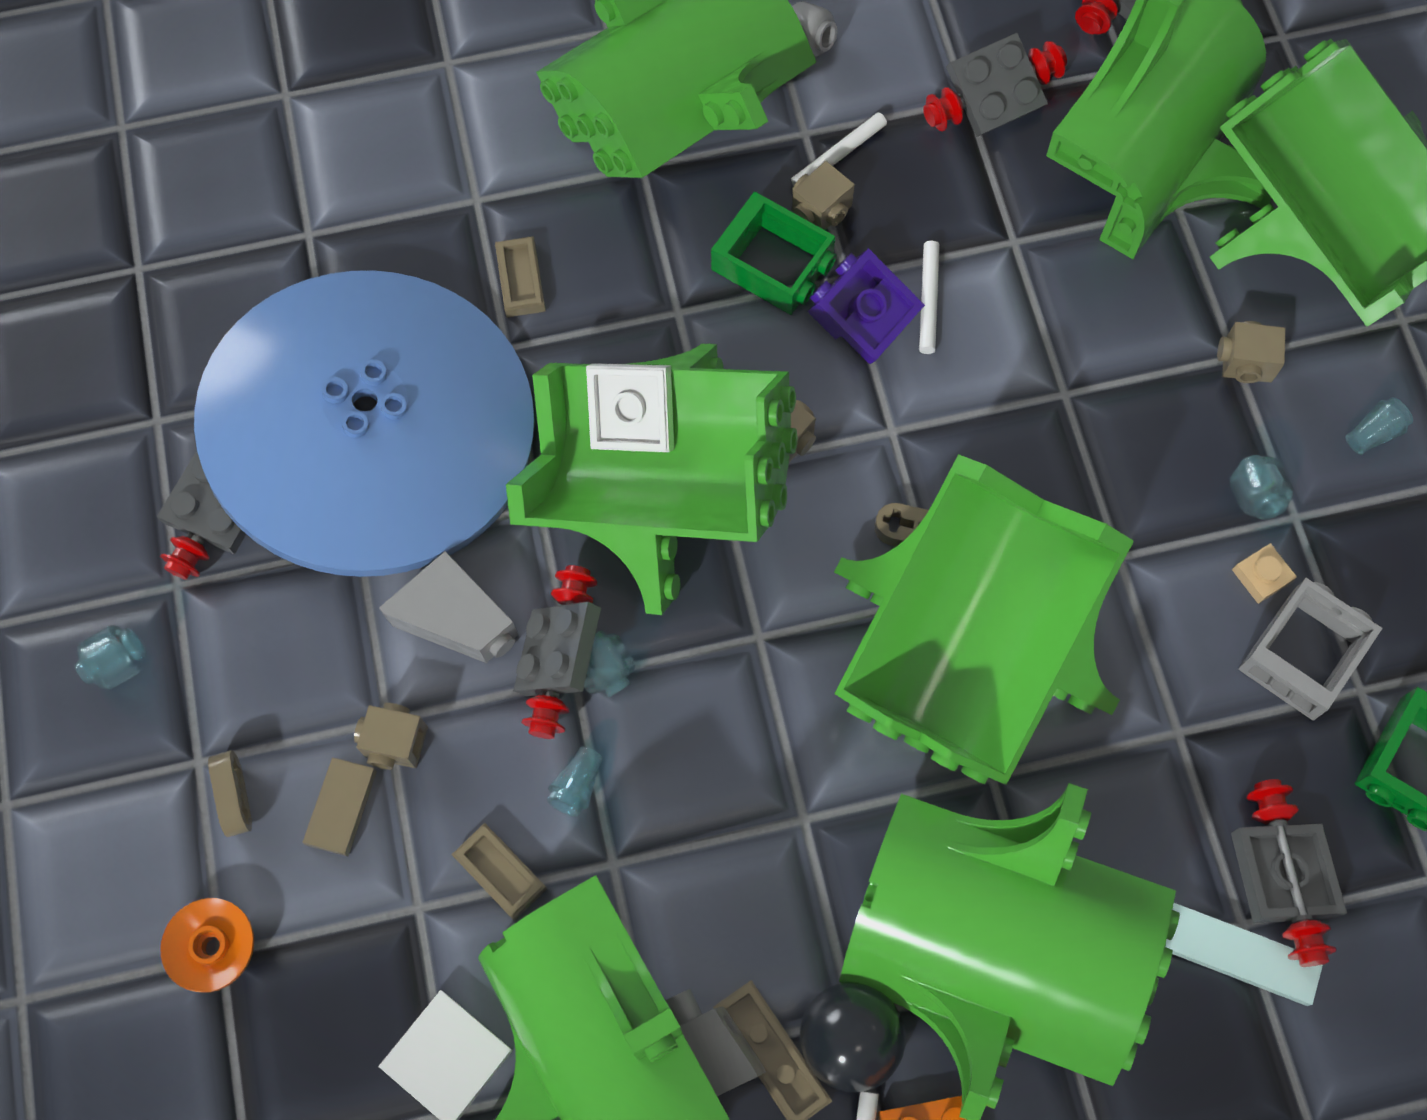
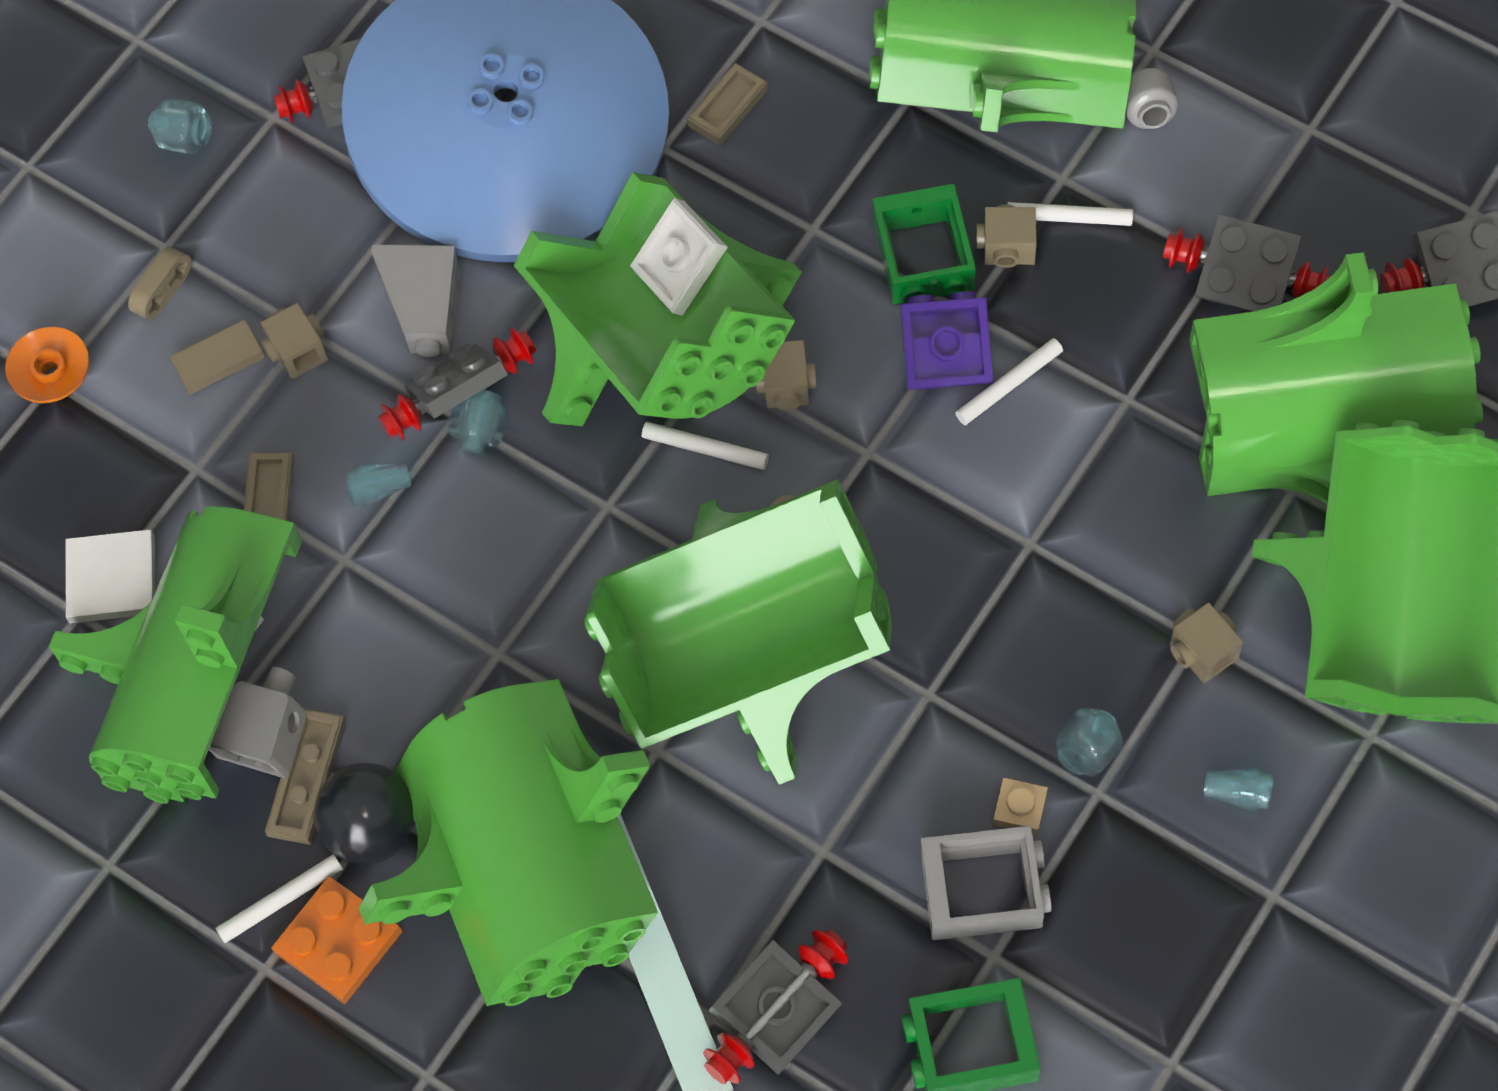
camera: 50 degrees right, 5 degrees down
none -> white bar [642,421,769,470]

